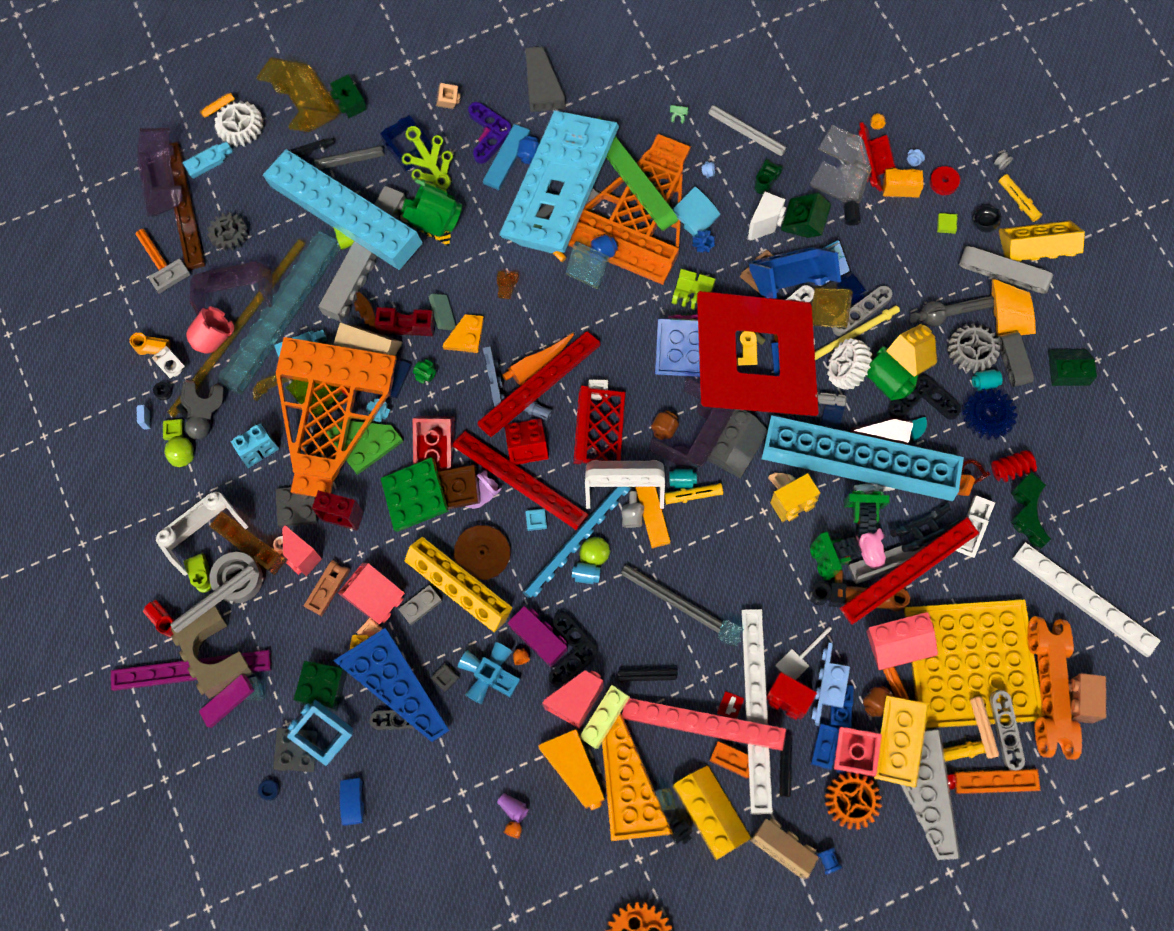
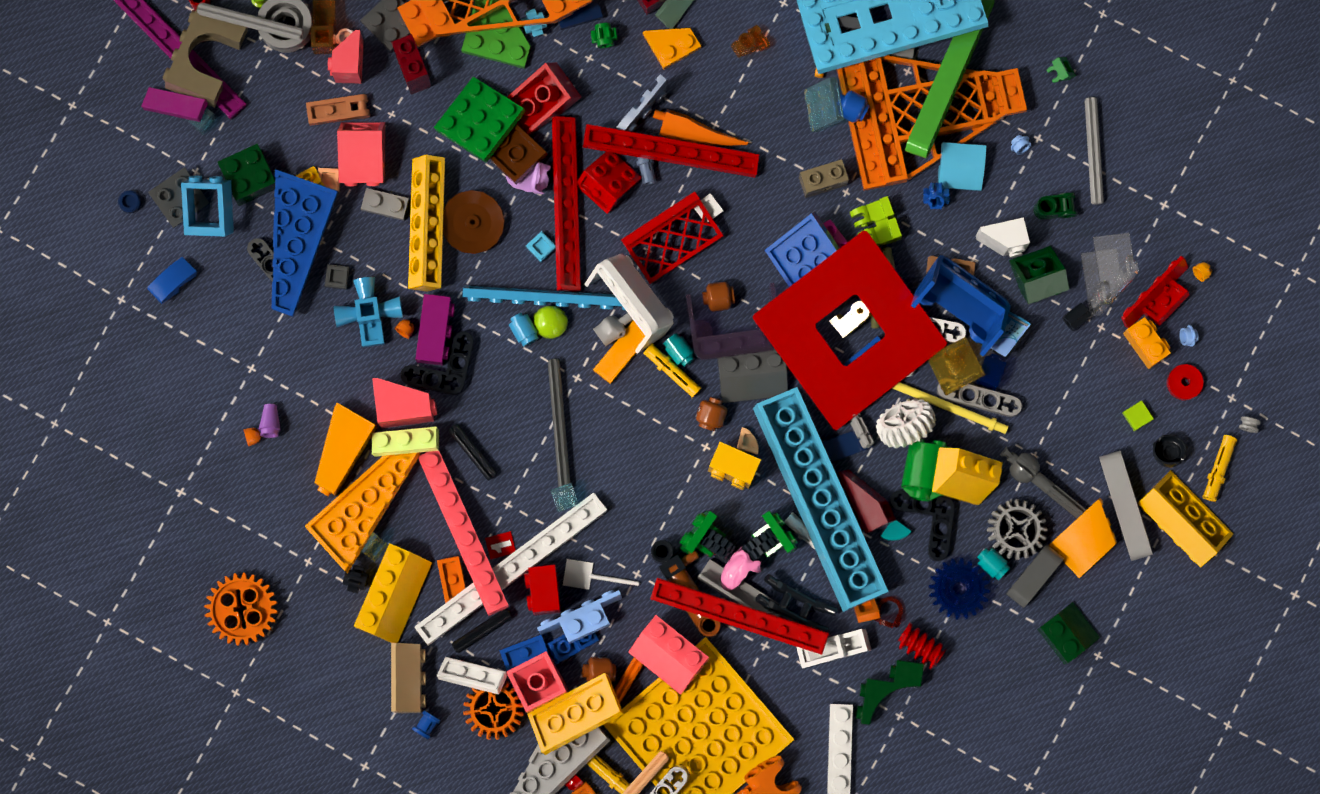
camera: 45 degrees right, 10 degrees up
none -> white tile [437,657,508,694]
none -> dark orange head [696,397,728,431]
none -> dark tan brick [799,159,849,198]

